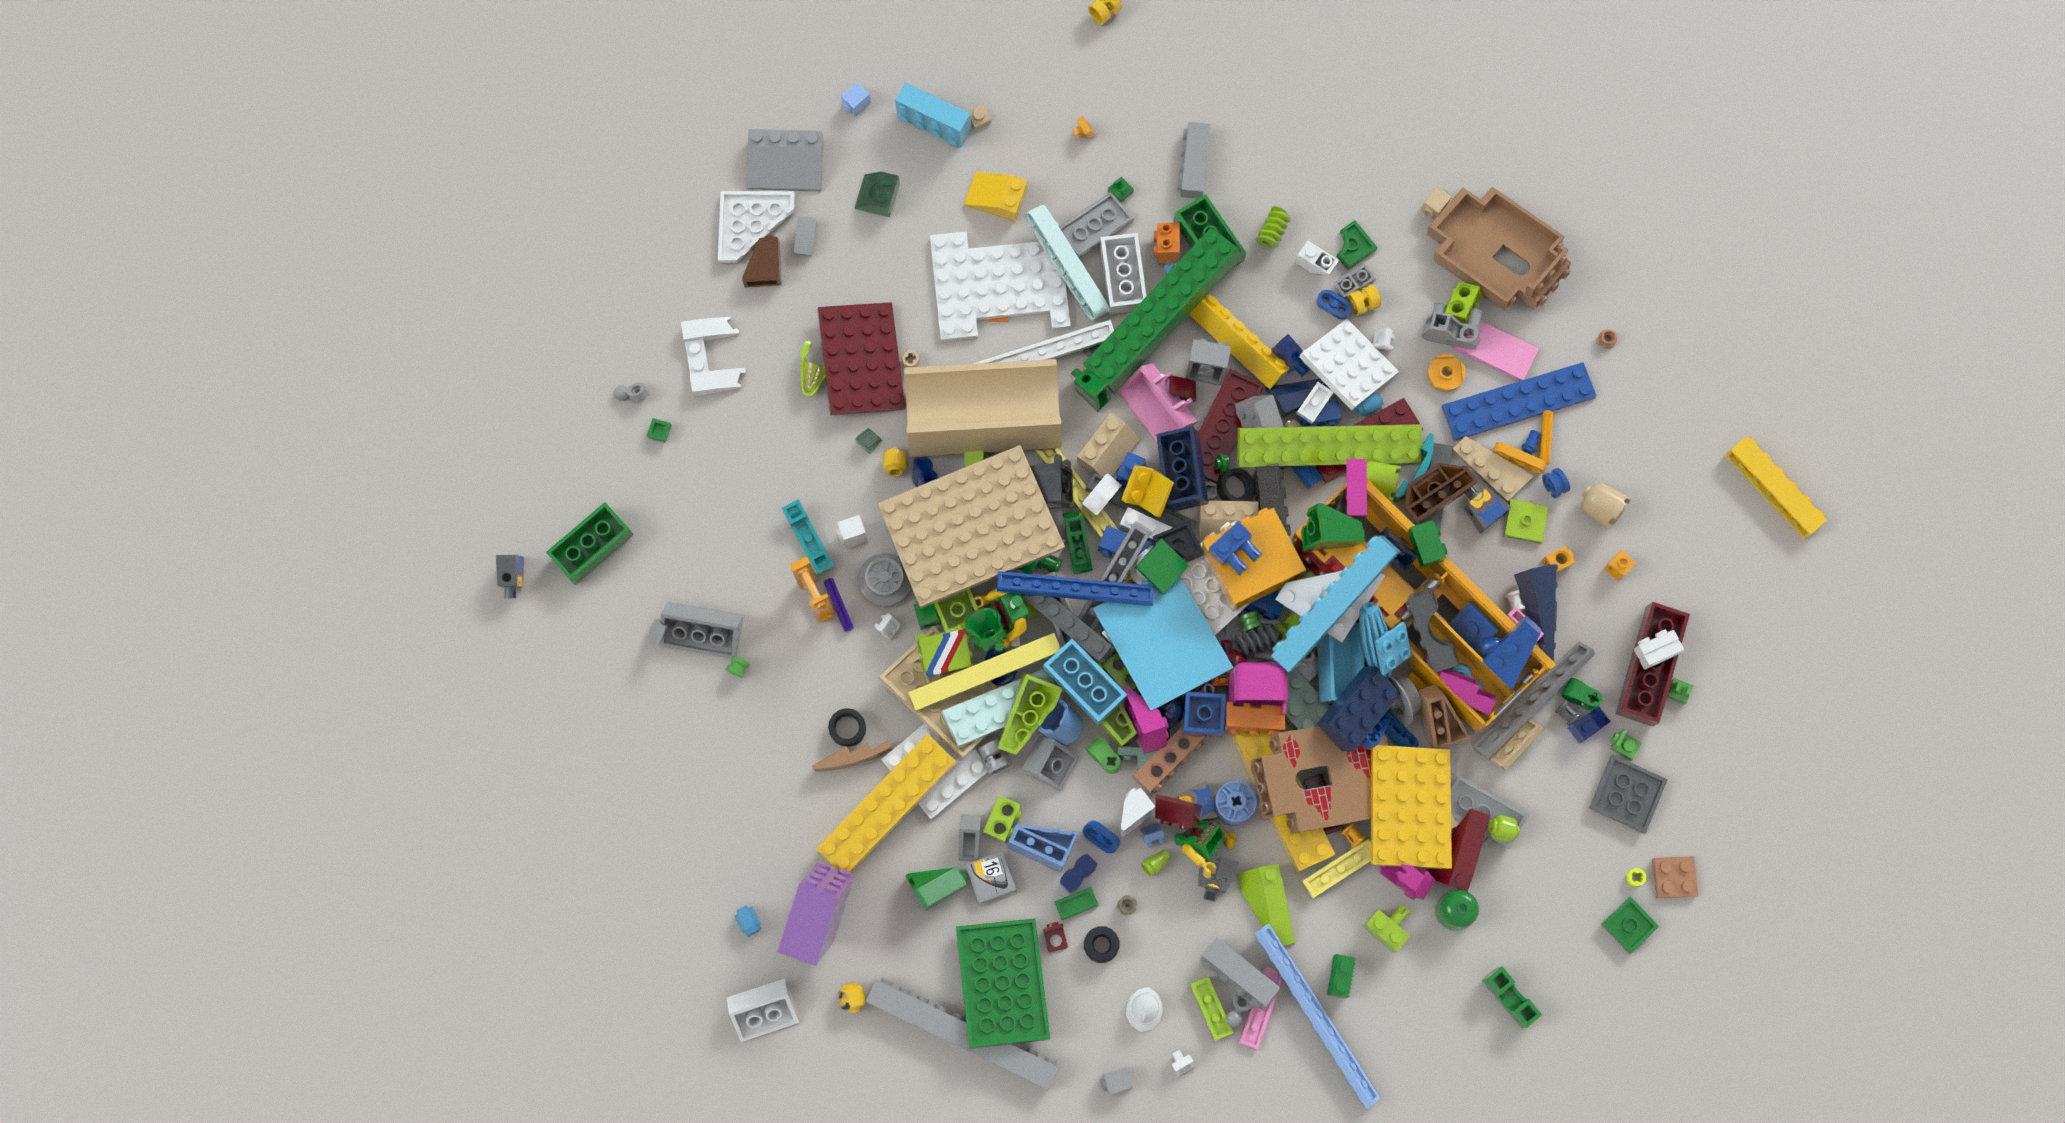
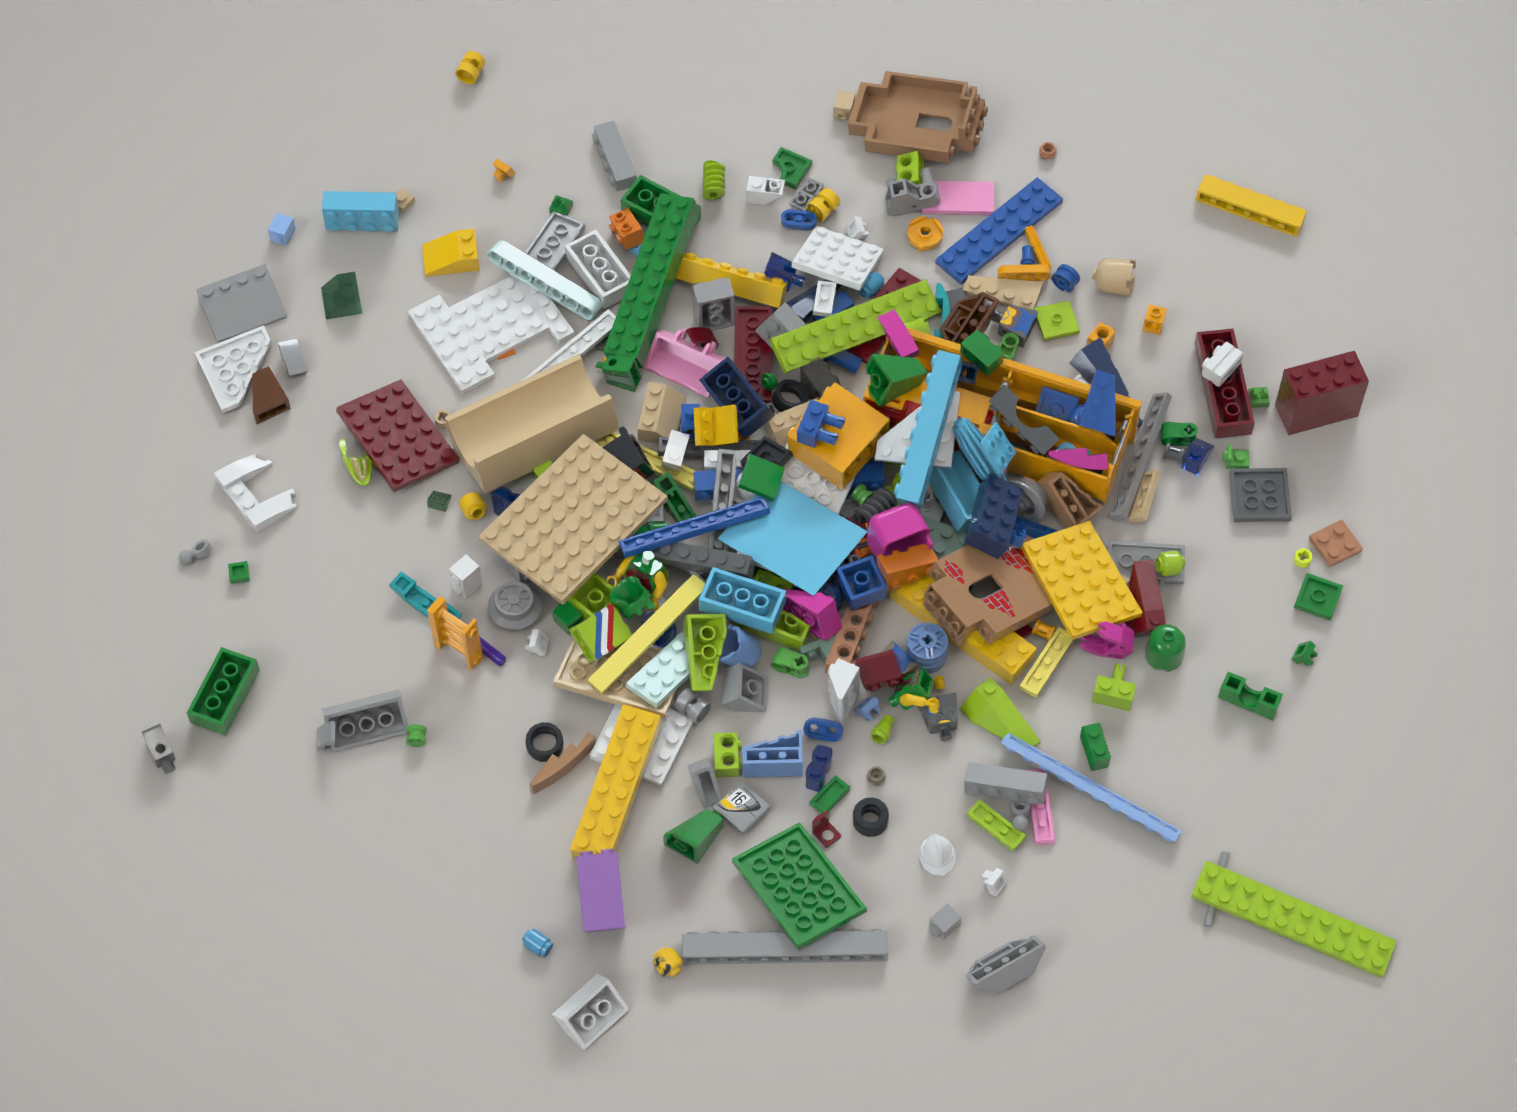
camera: 25 degrees left, 15 degrees down
none -> bright green piece [999,333,1019,361]
none -> dark red brick [1275,350,1369,436]
none -> green tile [1291,641,1318,666]

